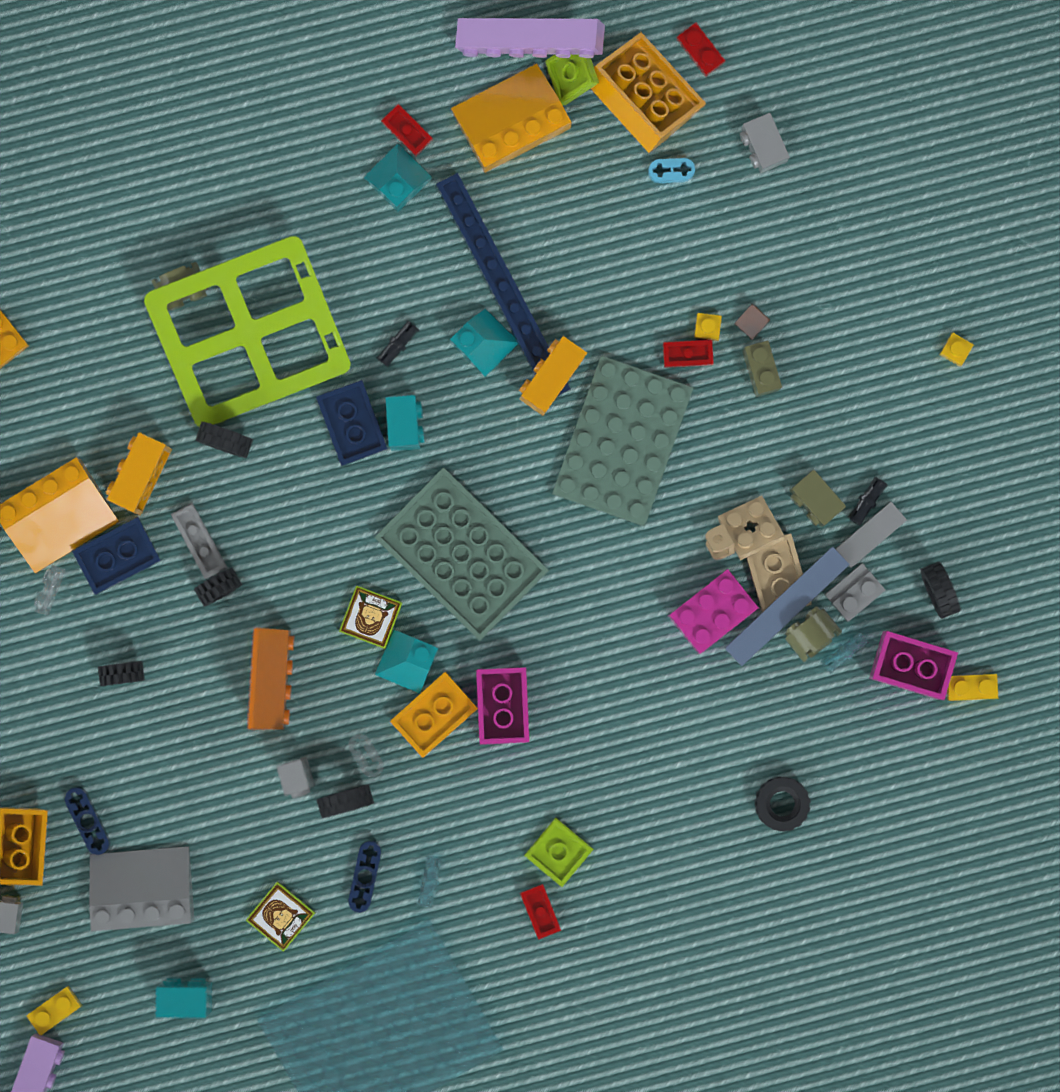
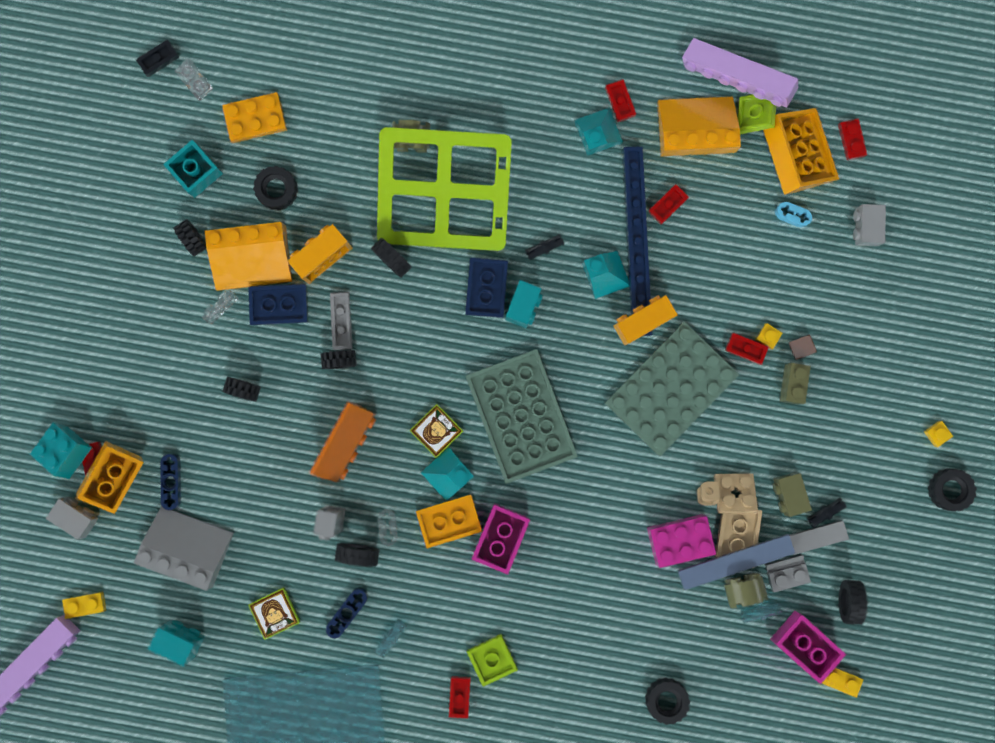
camera: 25 degrees right, 0 degrees up
none -> black tyre [253,166,298,211]
none -> red plate [648,184,689,225]
none -> black tyre [928,468,977,512]

